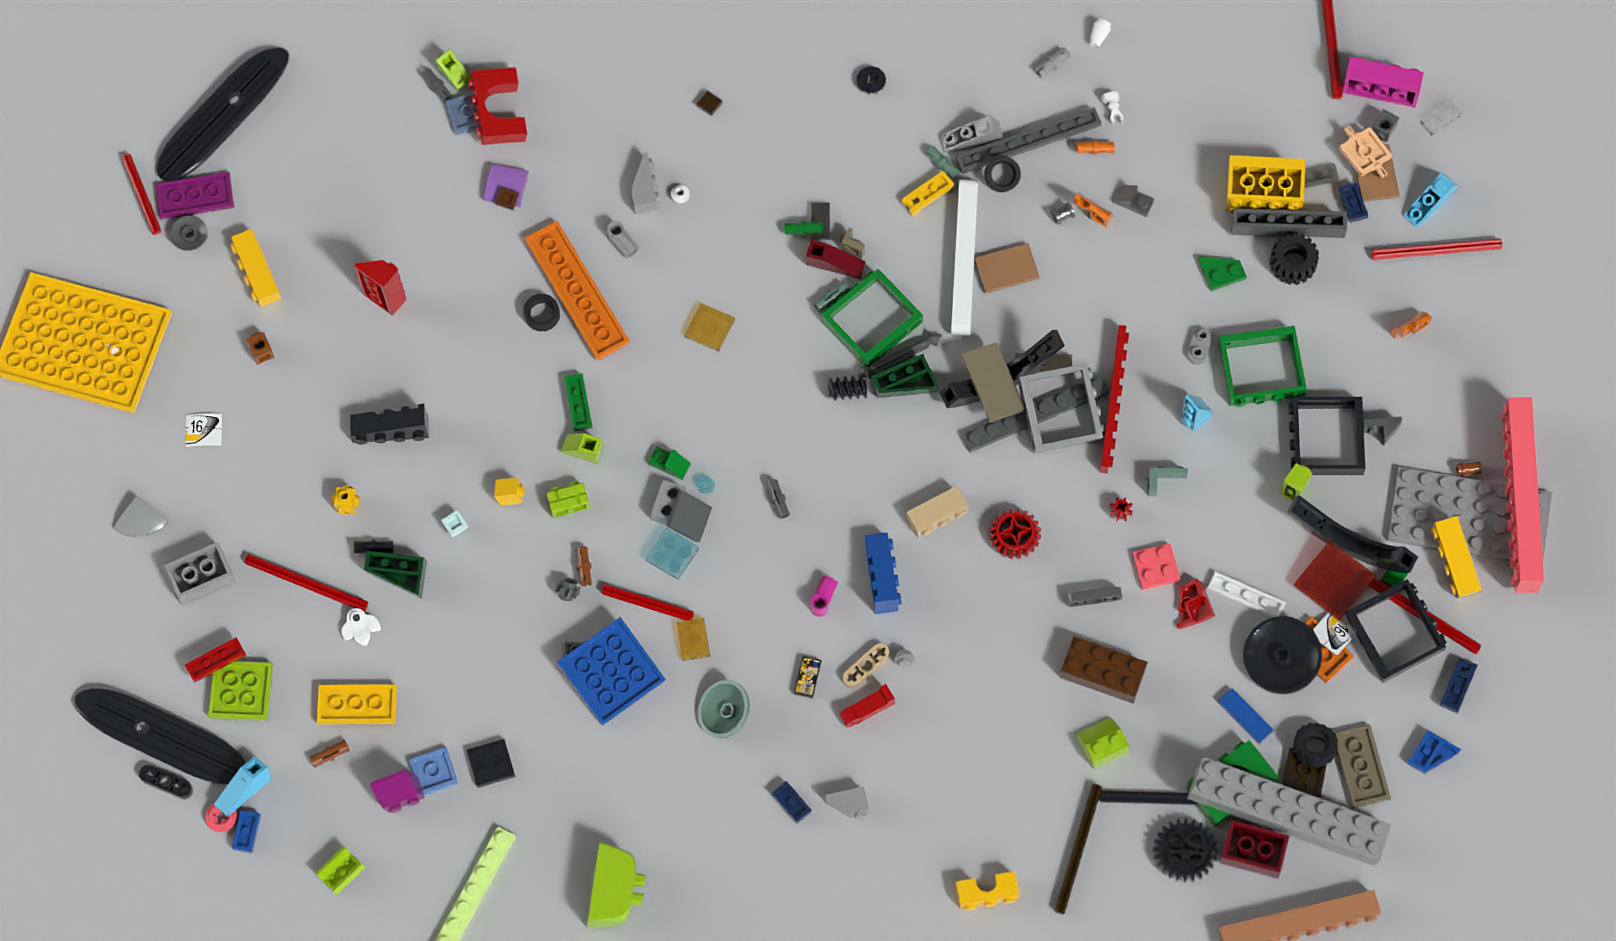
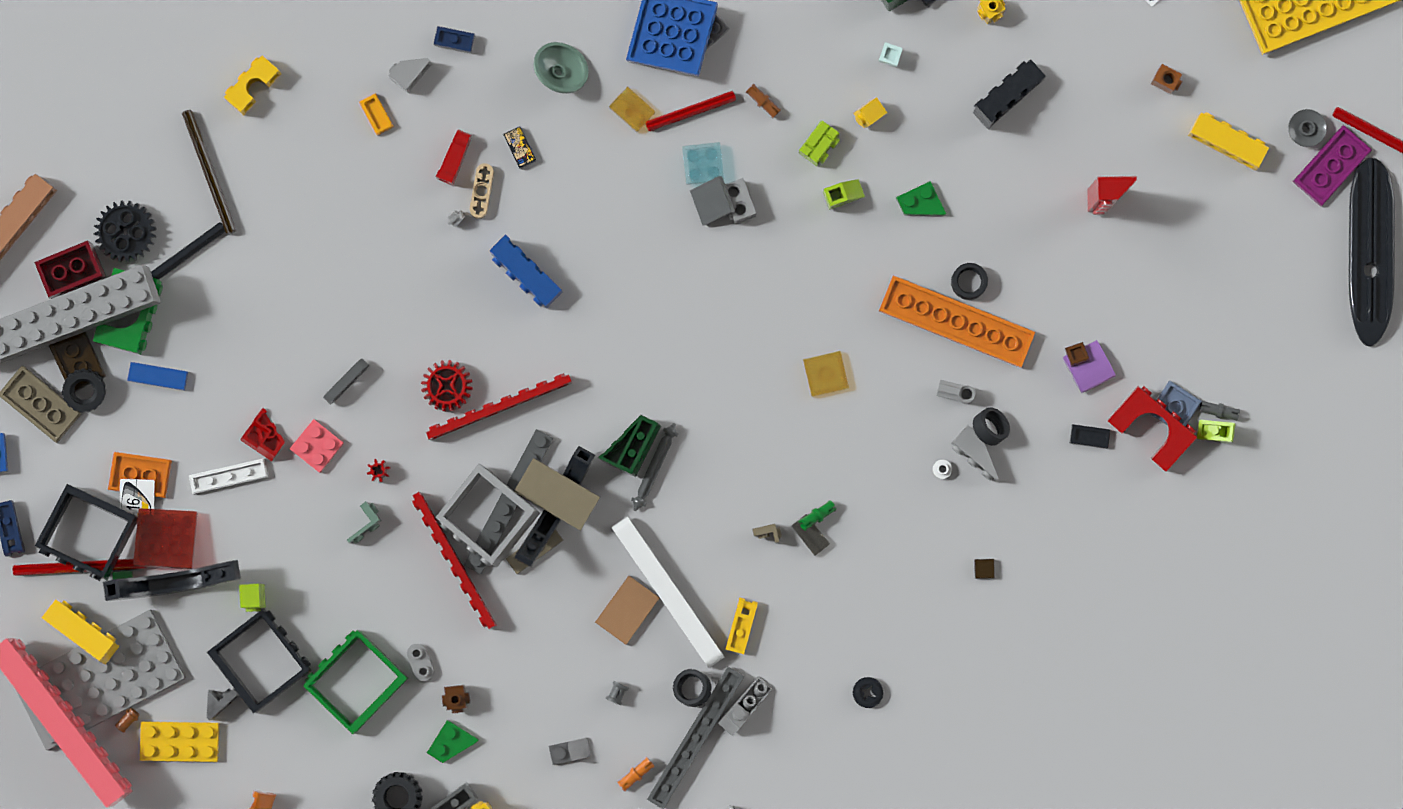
camera: 140 degrees right, 15 degrees up
dark grey gear [555,578,581,601] -> none
green plate [564,373,593,432] -> none
green slope [648,446,691,481] -> none
clear light blue plate [696,475,715,494] -> none
dark grey pin [766,479,790,519] -> none
dark red slope [806,240,865,279] -> none
dark pink piece [811,576,838,617] -> none
sand green pin [813,281,850,313] -> none
green window [821,269,923,367] -> none
black piece [828,375,867,401] -> none
tan brick [906,486,968,537] -> none
sand green pin [926,146,960,180] -> none
reddish brown brick [1060,636,1148,704] -> none
orange slope [1074,193,1113,227] -> none
lime slope [1076,718,1130,769] -> none
medium azure slope [1181,395,1213,431] -> none
black dish [1243,616,1322,695] -> none
none -> yellow plate [140,721,219,762]
none -> light orange tile [359,93,394,136]
none -> red plate [426,373,572,441]
none -> reddish brown brick [442,685,470,714]
none -> green wing [896,181,946,216]
none -> black tyre [973,407,1010,446]
none -> black tile [1069,424,1111,449]

